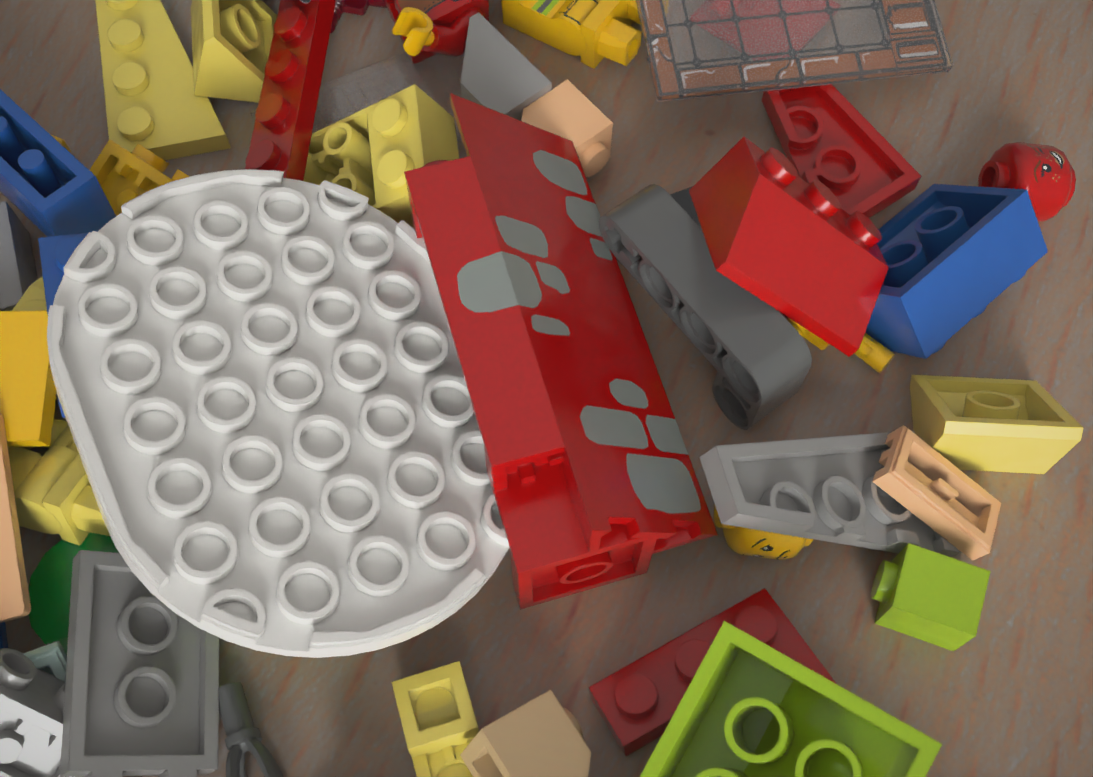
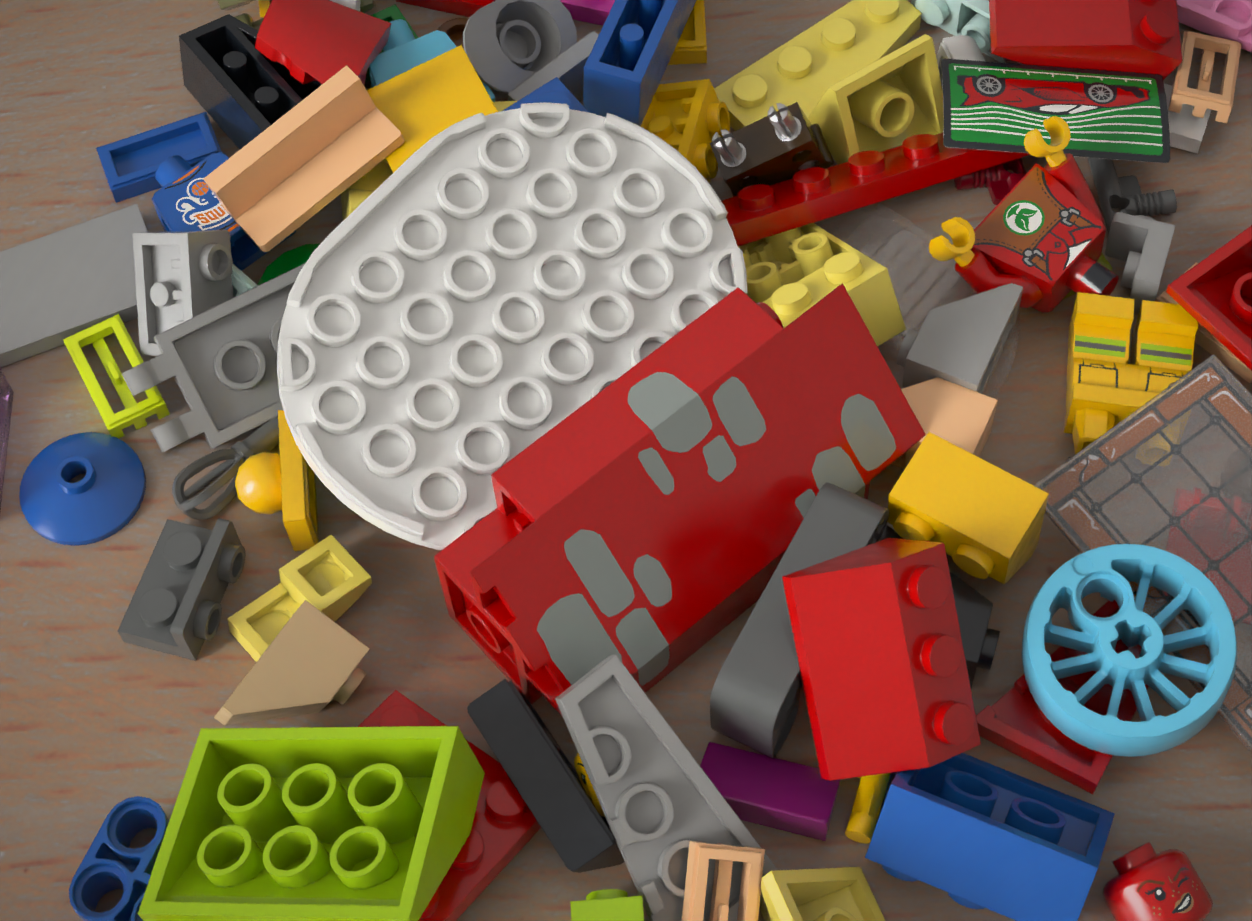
camera: 70 degrees right, 5 degrees down
none -> yellow tile [235,410,319,551]
none -> black slope [467,679,625,873]
none -> magenta slope [700,742,841,841]
none -> dark brown piece [710,102,834,197]
none -> yellow slope [887,432,1049,585]
none -> medium azure piece [1022,544,1237,757]

